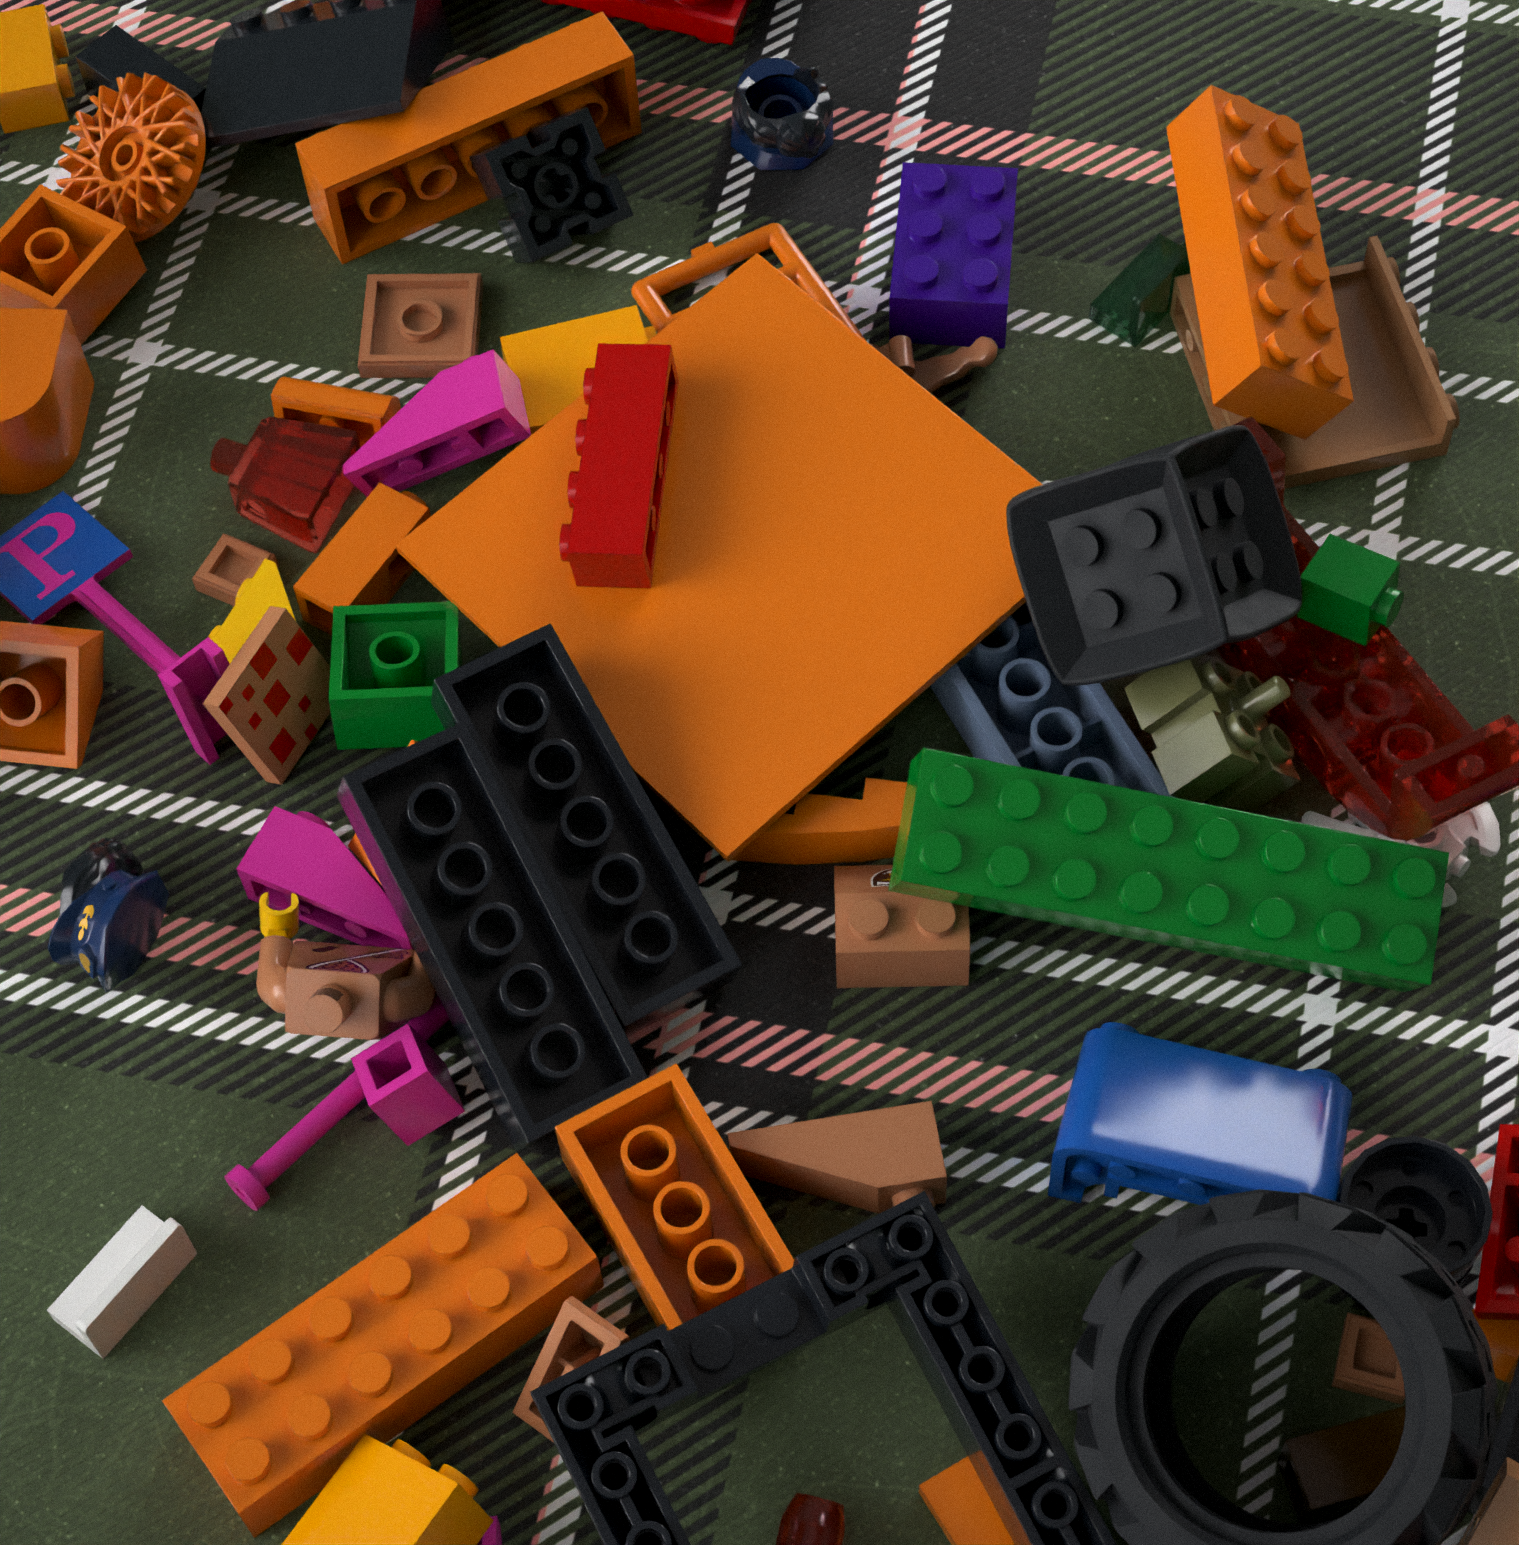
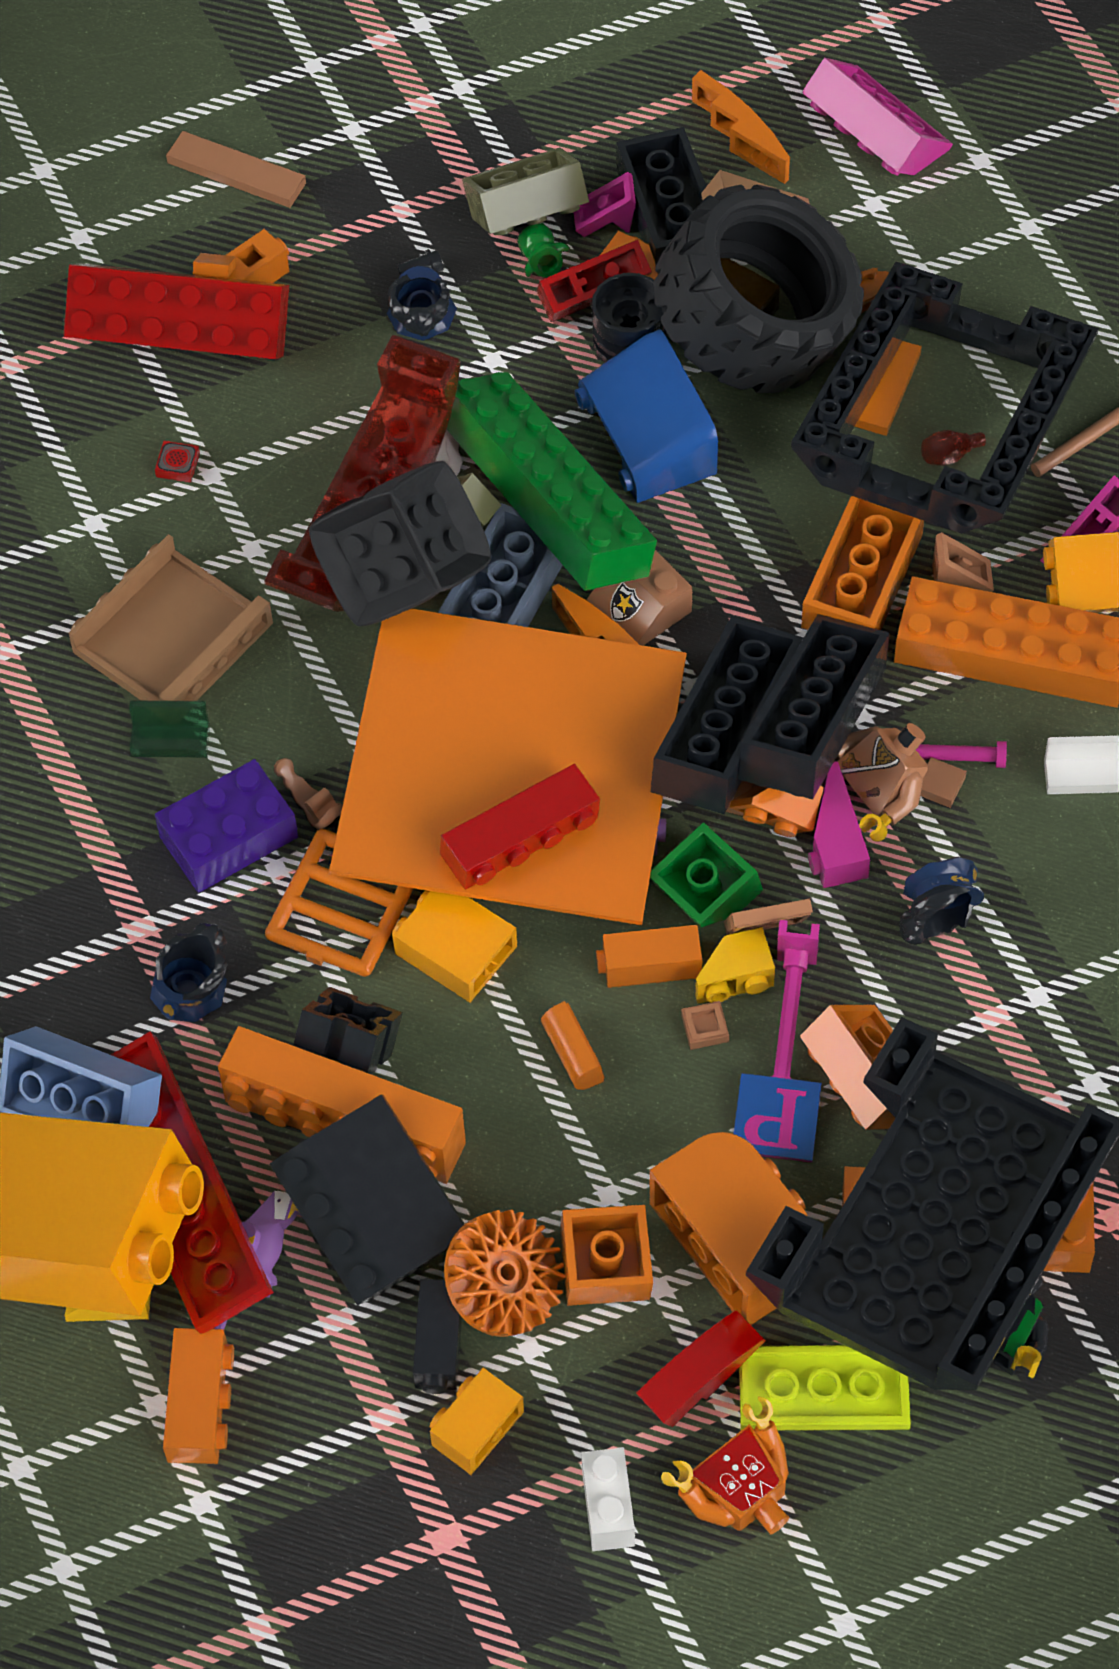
camera: 130 degrees left, 0 degrees up
clear red torso [210,416,361,554] -> none
dark pink slope [342,349,531,497] -> none
dark pink brick [351,1023,465,1146] -> none
nougat tile [358,273,483,378] -> none
nougat slope [728,1101,947,1214] -> none
orange brick [1166,85,1354,440] -> none
green brick [1297,533,1404,646] -> none
none -> nougat tile [921,757,967,808]

